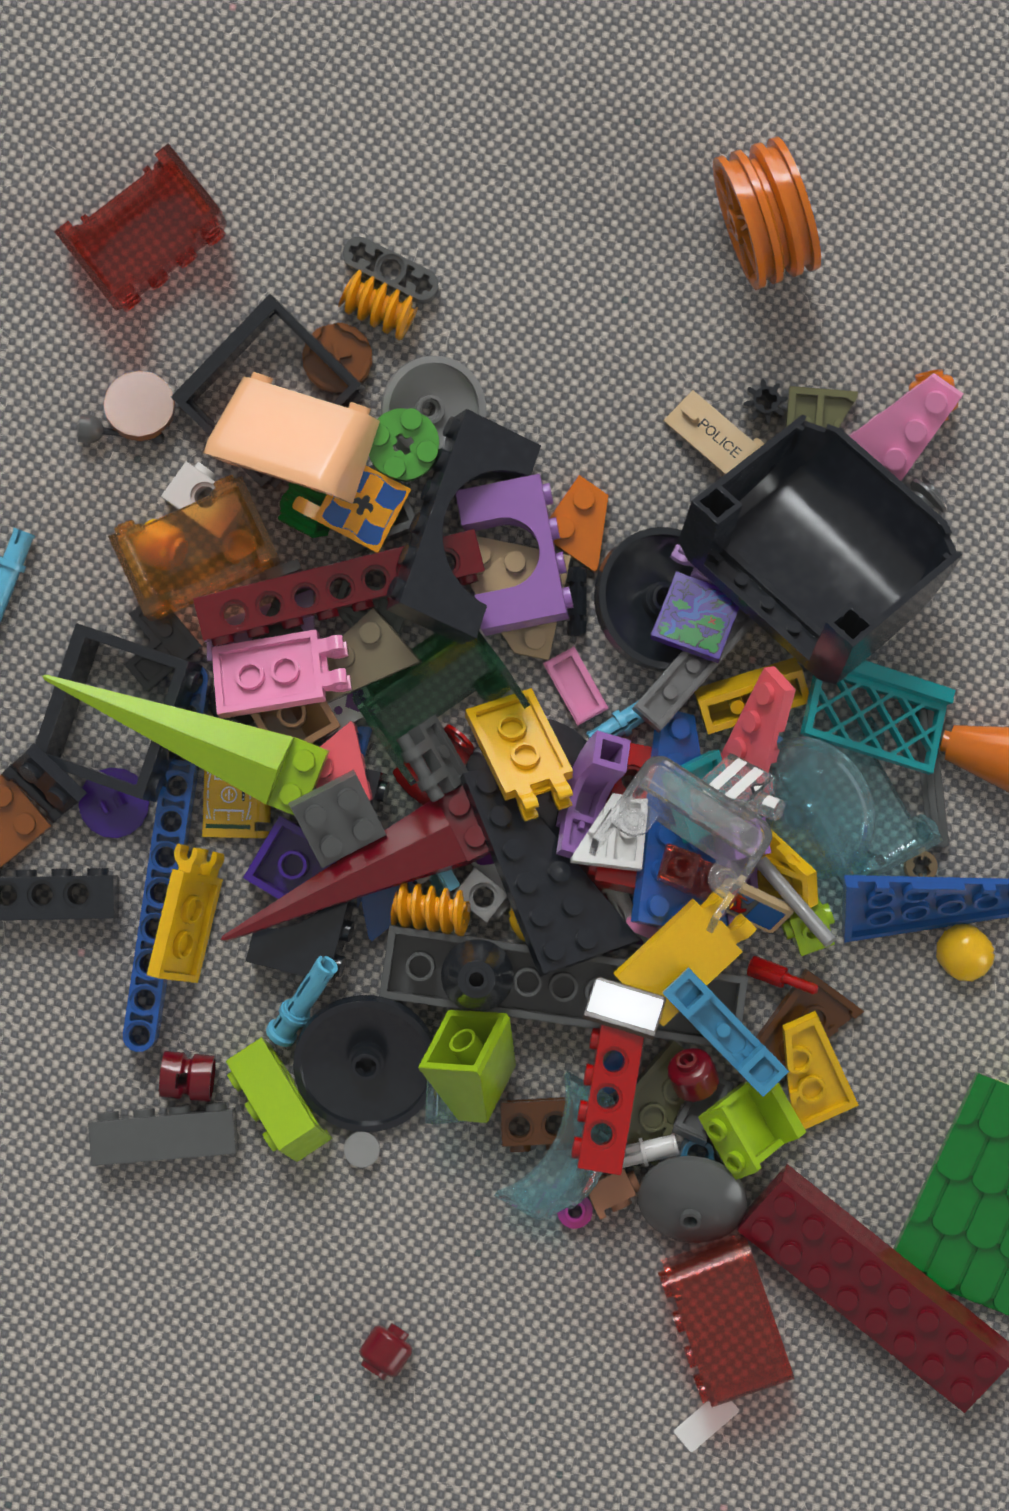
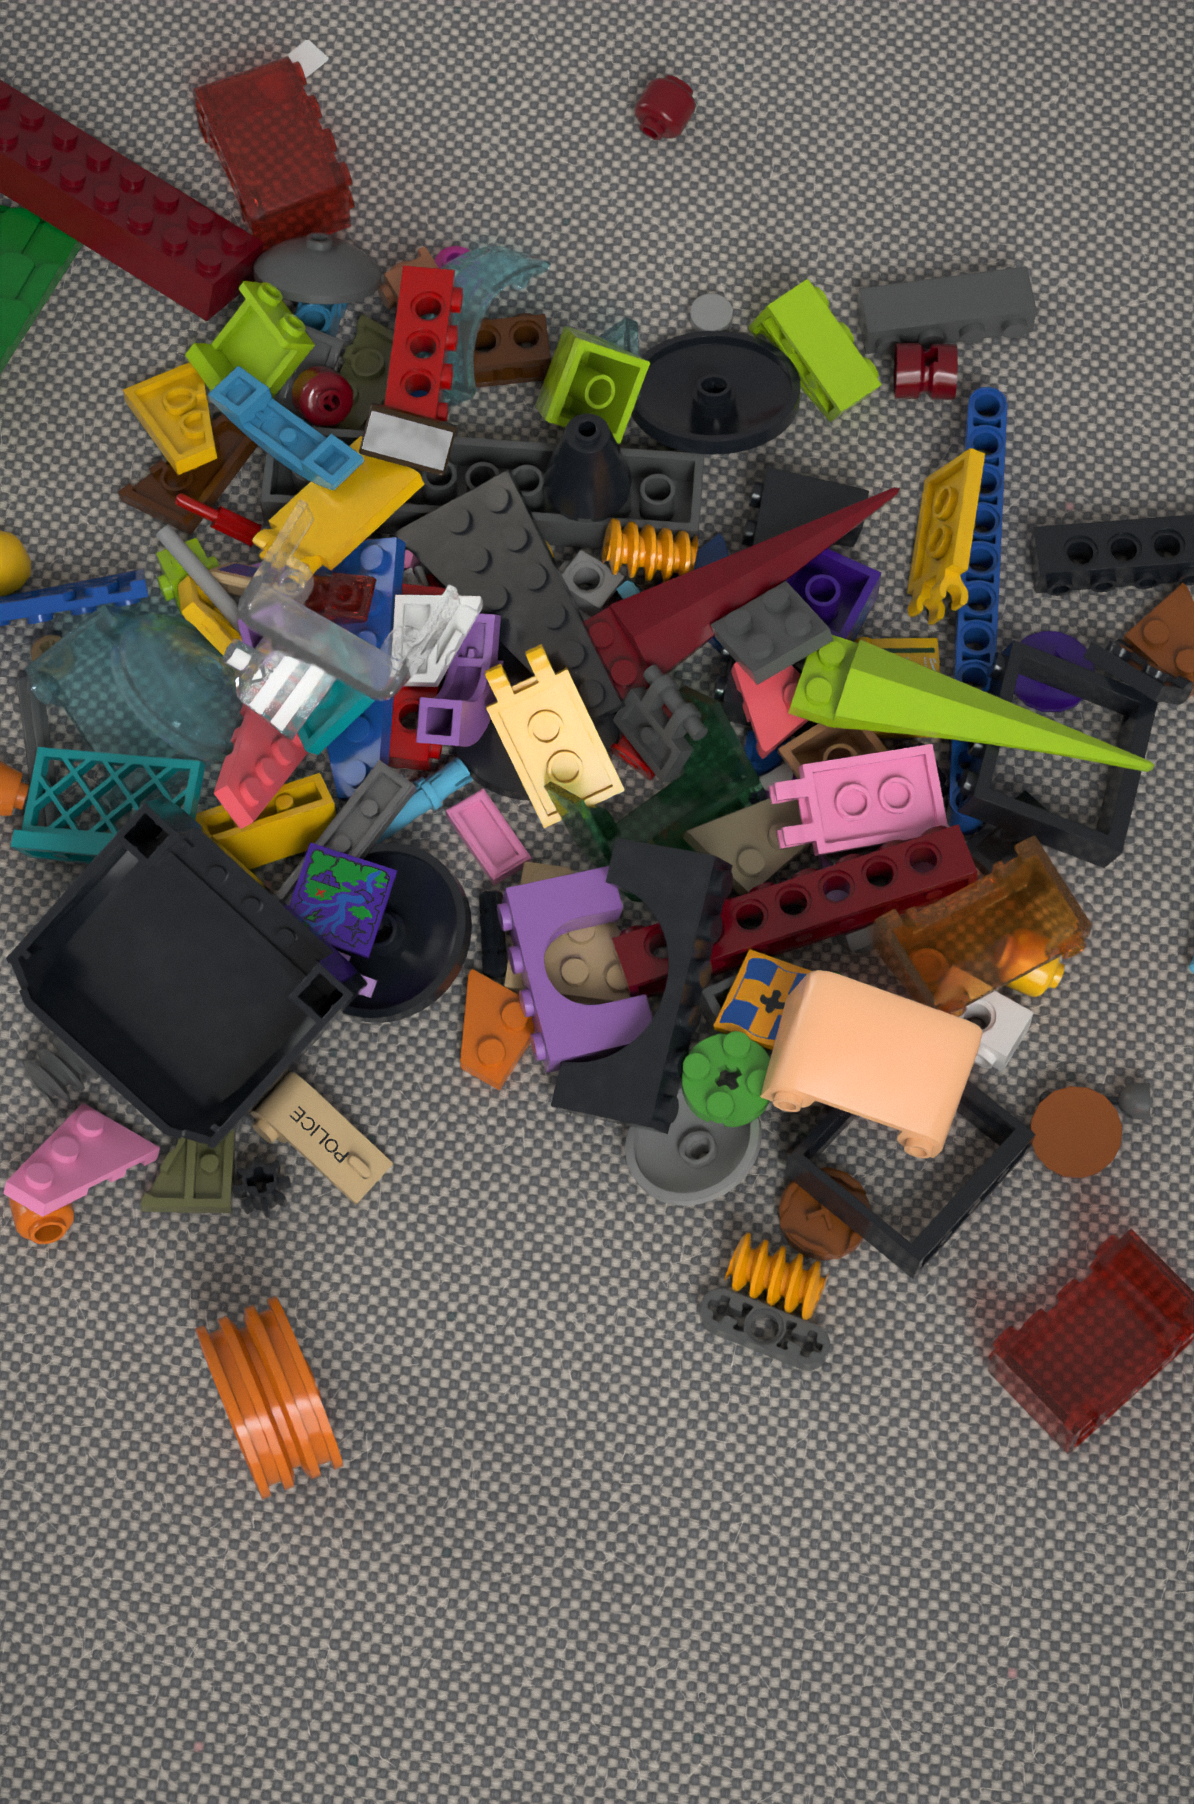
camera: 175 degrees right, 20 degrees down
medium azure pin [266,956,338,1047] -> none
white axle [623,1133,680,1168] -> none

